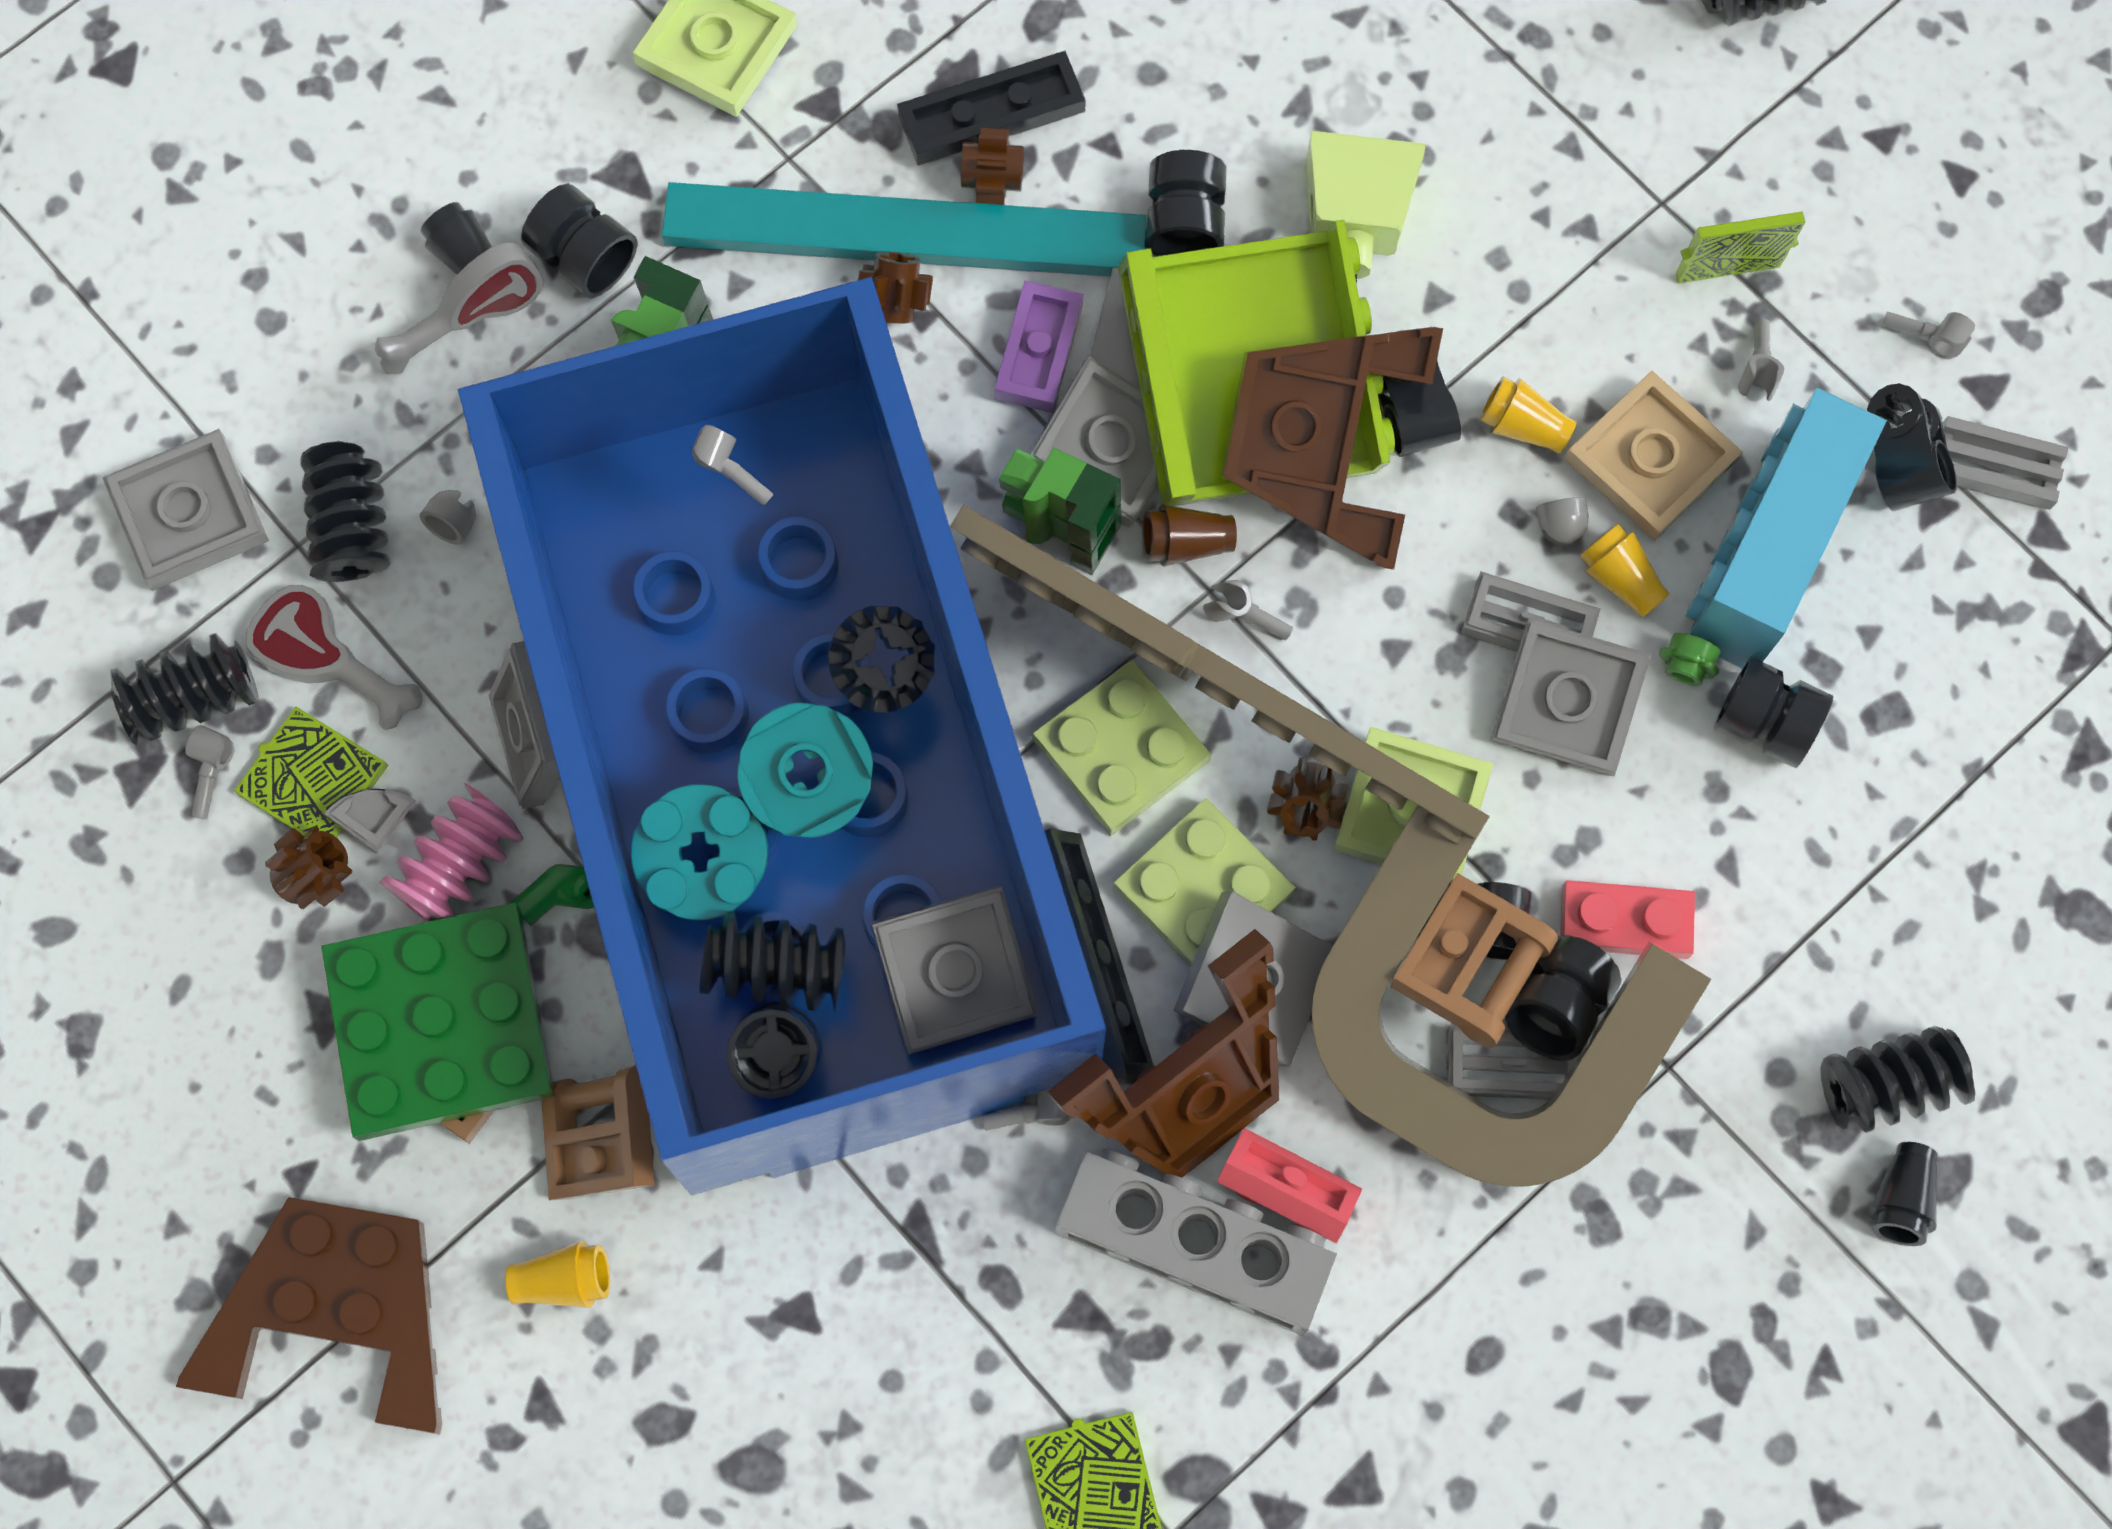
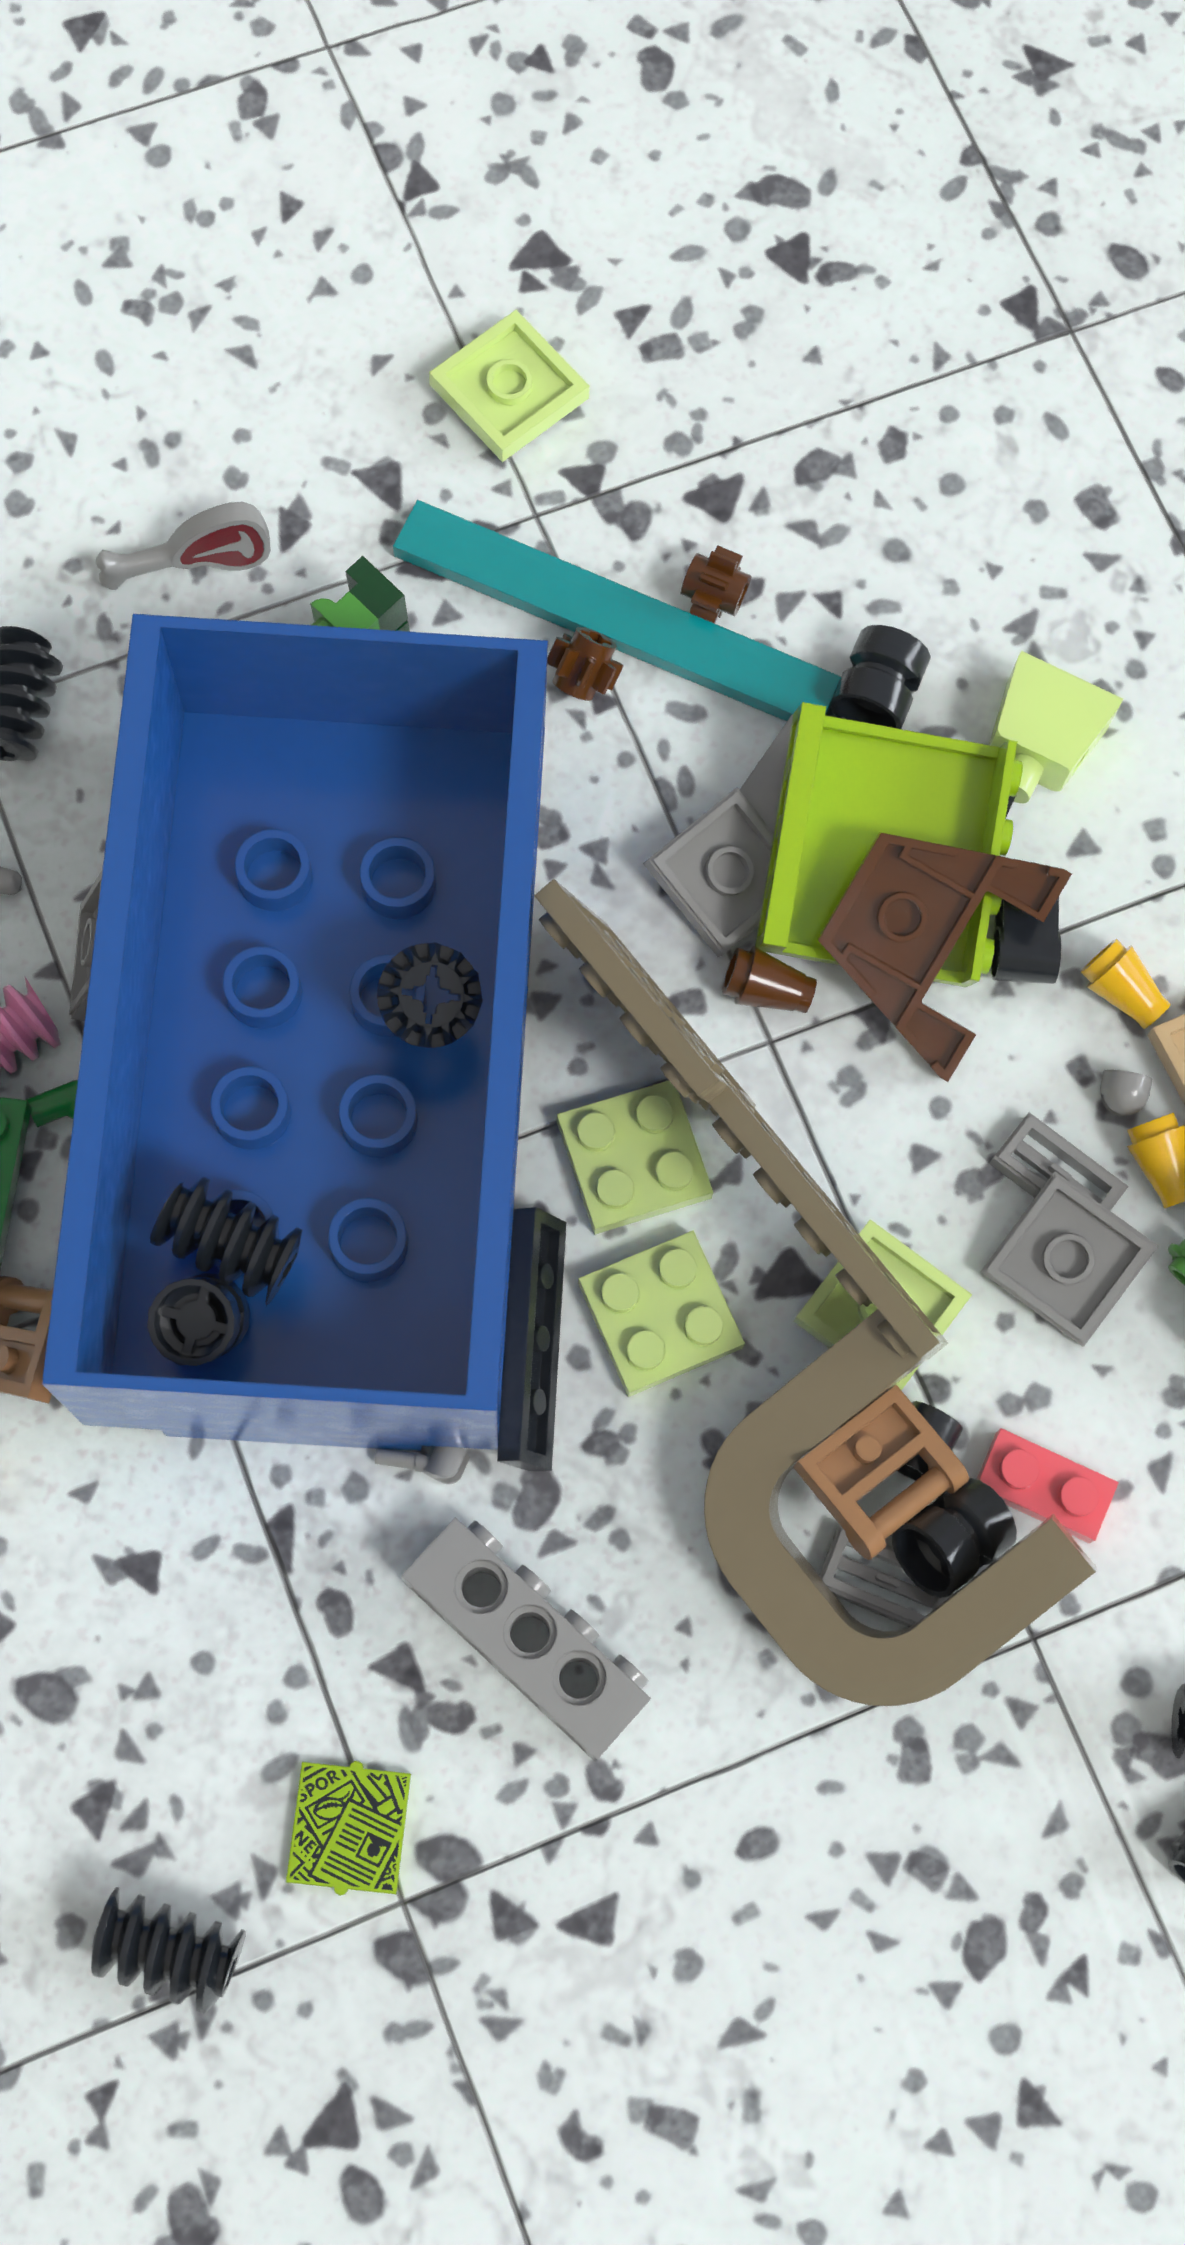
camera: 15 degrees right, 0 degrees up
light grey hinge [419,490,476,545] -> none
black cone [421,202,492,275] -> none
black wheel [521,183,638,299] -> none
teal plate [631,784,769,920] -> none
light grey hand [692,425,773,506] -> none
teal plate [737,703,873,838] -> none
light grey plate [870,885,1037,1054] -> none
black plate [897,50,1086,166] -> none
medium lavender plate [994,280,1084,413] -> none
hips [999,447,1122,575] -> none
reddish brown wing [1047,929,1279,1178] -> none
light grey plate [1173,891,1333,1066] -> none
light grey hand [1203,580,1293,641] -> none
coral plate [1217,1128,1362,1244] -> none
reddish brown gear [1267,757,1349,841] -> none

